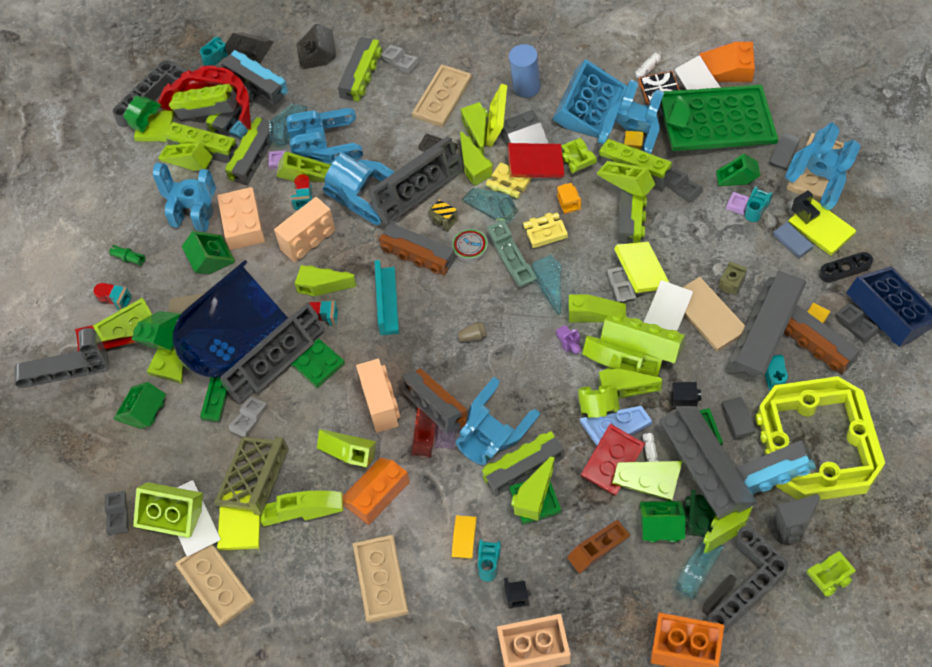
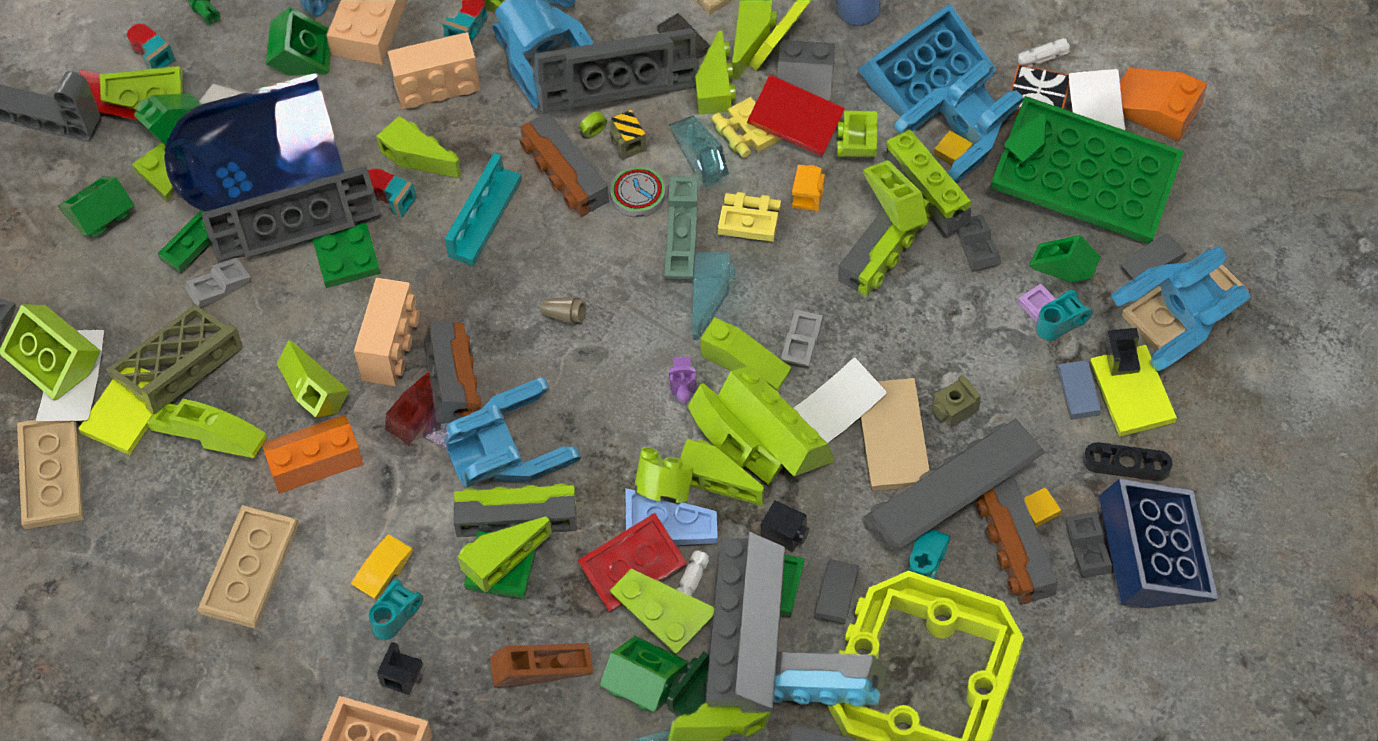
camera: 25 degrees right, 0 degrees up
neon yellow tile [614,242,669,293] -> none
none -> lime tile [579,111,607,138]

